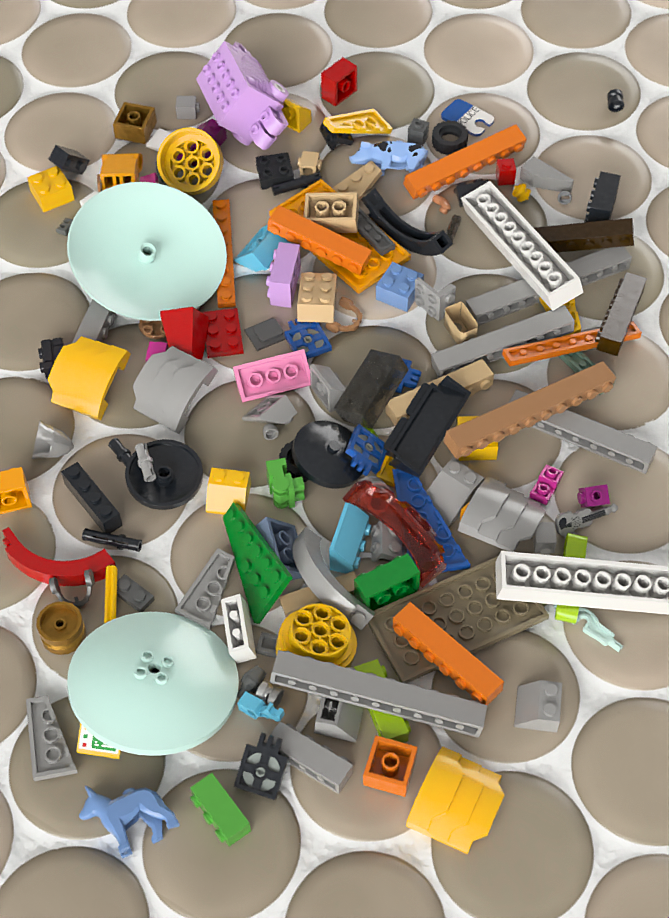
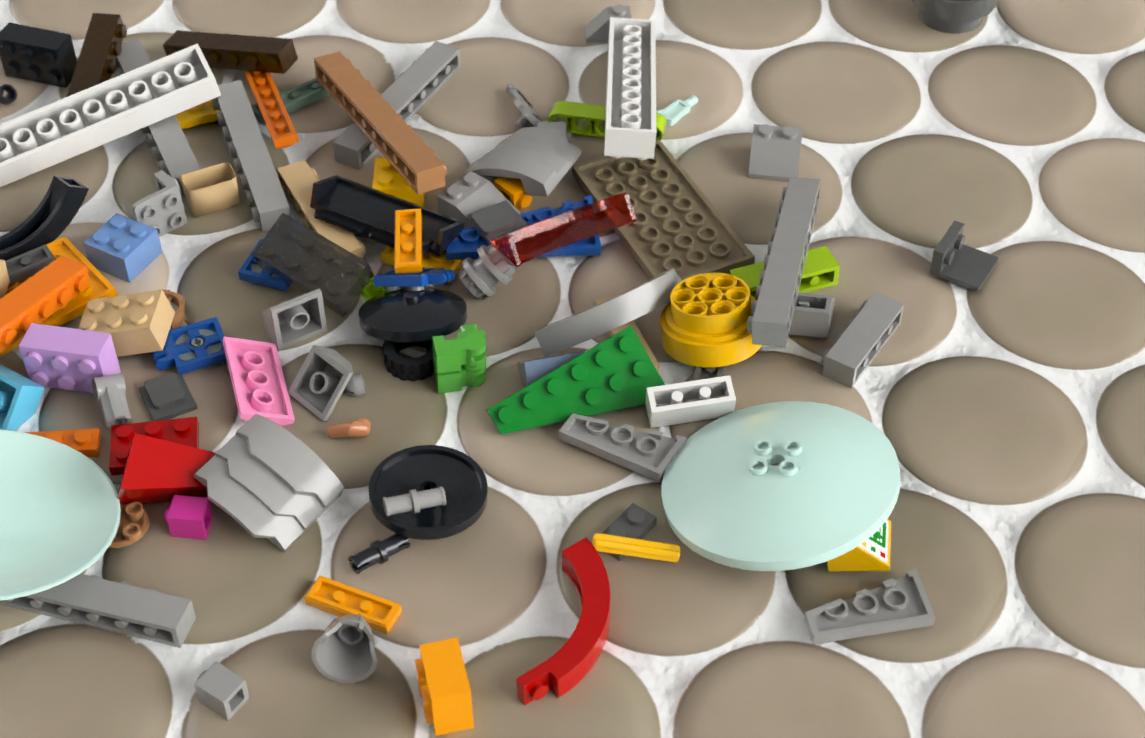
camera: 90 degrees left, 10 degrees down
pearl gold wheel [36,601,86,655] -> none
black brick [38,337,64,380] -> none
yellow slope [48,336,131,421] -> none
dark grey piece [49,569,95,606] -> none
black brick [61,462,123,534] -> none
medium blue animal [79,785,180,858] -> none
black pin [82,528,142,552] -> none
bright green brick [190,773,251,847] -> none
yellow slope [206,467,251,515] -> none
black piece [234,732,289,800] -> none
dark grey piece [237,665,267,699] -> none
medium azure piece [237,691,285,722] -> none
light grey wheel [255,680,284,708] -> none
medium azure slope [329,500,372,574] -> none
green brick [354,553,420,611] -> none
orange brick [363,735,418,797] -> none
light grey bracket [370,519,402,562] -> none
orange brick [393,602,504,705] -> none
yellow slope [406,746,505,854] -> none
clear smoke axle [446,215,461,242] -> none
dark pink slope [529,464,564,505] -> none
magenta brick [577,484,610,508] -> none
none -> light grey piece [92,373,131,428]
none -> light grey brick [194,661,250,720]
none -> light orange tile [305,575,402,634]
none -> nougat arm [327,418,371,439]
none -> light orange tile [394,208,422,274]
none -> dark grey piece [467,200,528,244]
none -> dark grey bracket [930,221,998,291]

